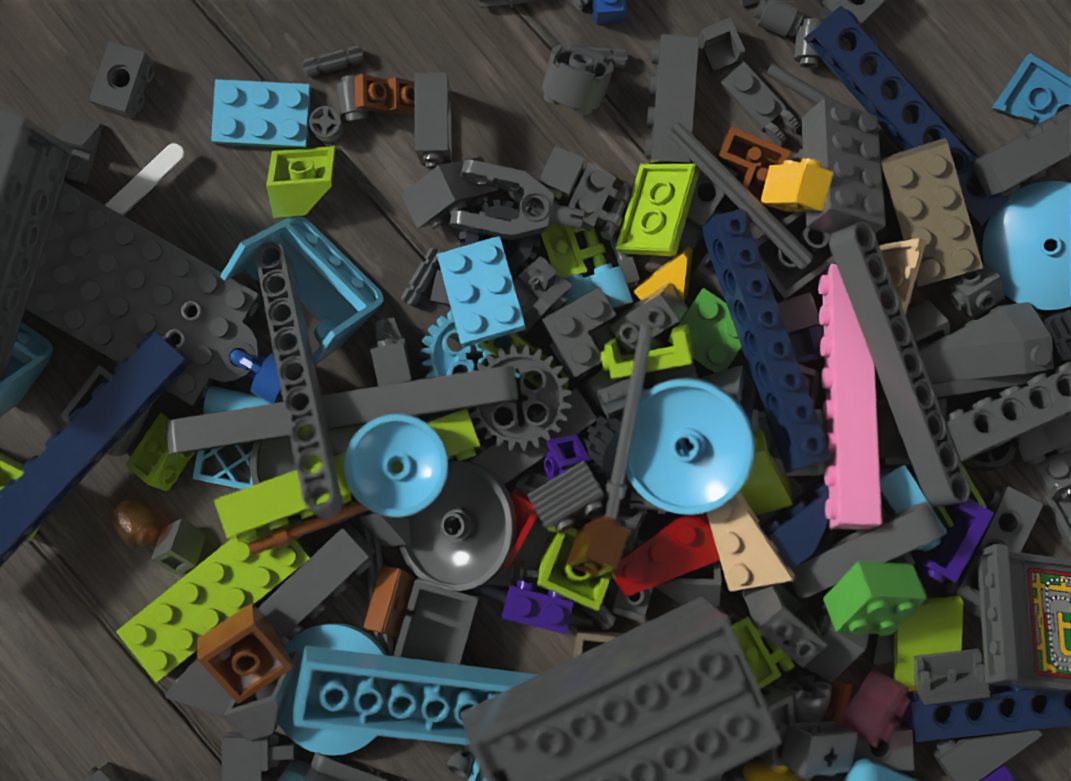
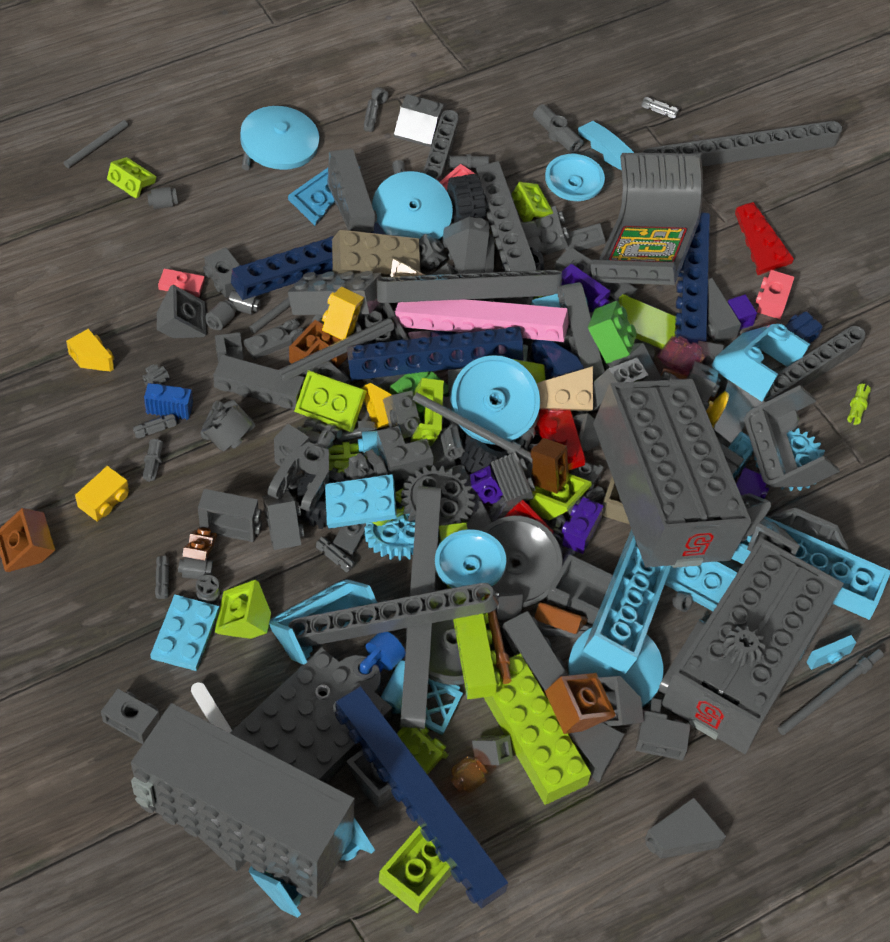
camera: 85 degrees left, 30 degrees down
dark grey hinge [370,317,416,386] -> none
dark grey hinge [914,649,990,705] -> none

